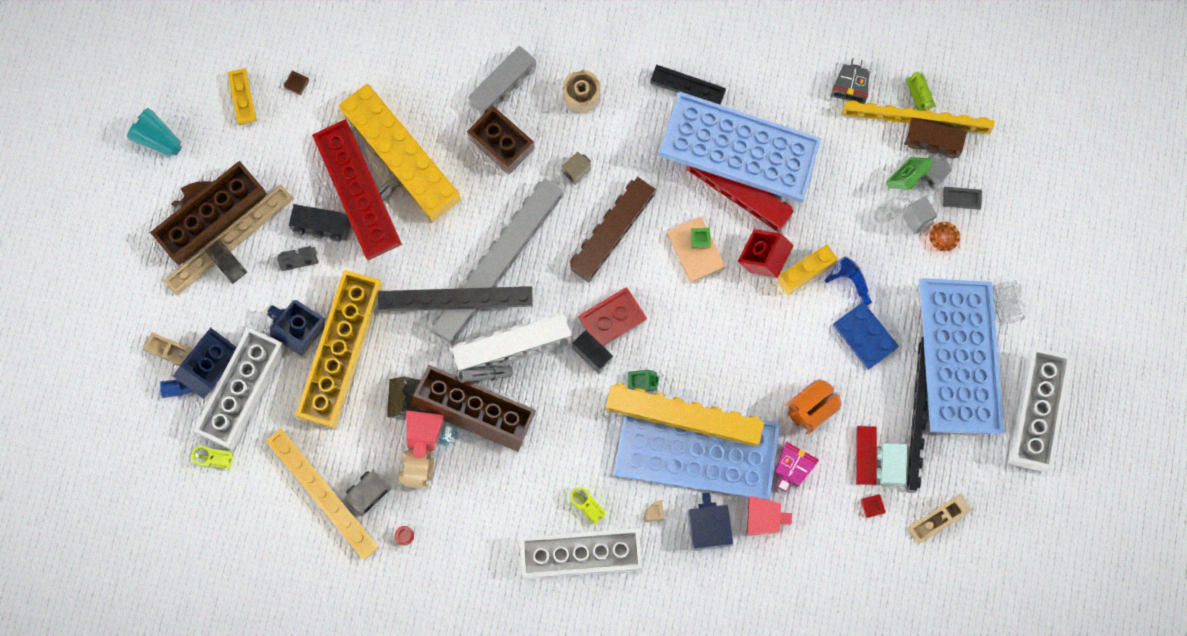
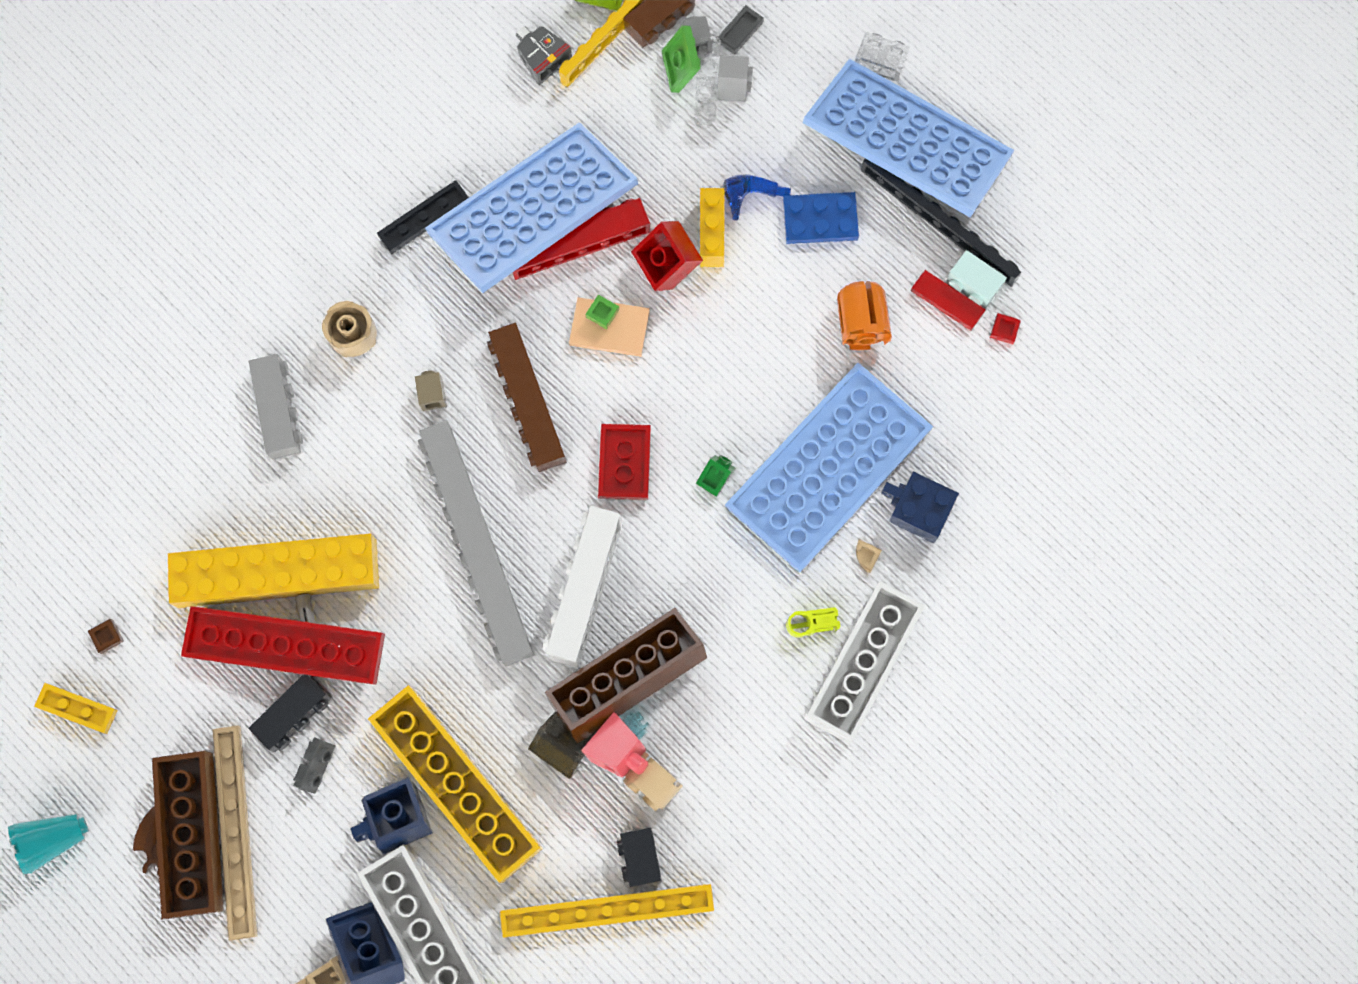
camera: 55 degrees left, 0 degrees up
clear smoke brick [204,239,248,284] -> none
black plate [378,286,533,311] -> none
plate [394,526,414,546] -> none
light grey pin [457,365,513,383] -> none
reddish brown brick [467,105,535,175] -> none
black hinge [572,330,613,374] -> none
yellow brick [606,383,764,447] -> none
coral torso [746,496,792,536] -> none
dark pink torso [774,441,819,492] -> none
tan slope [908,494,972,544] -> none
clear orange gear [929,222,960,252] -> none
white brick [1008,347,1072,473] -> none

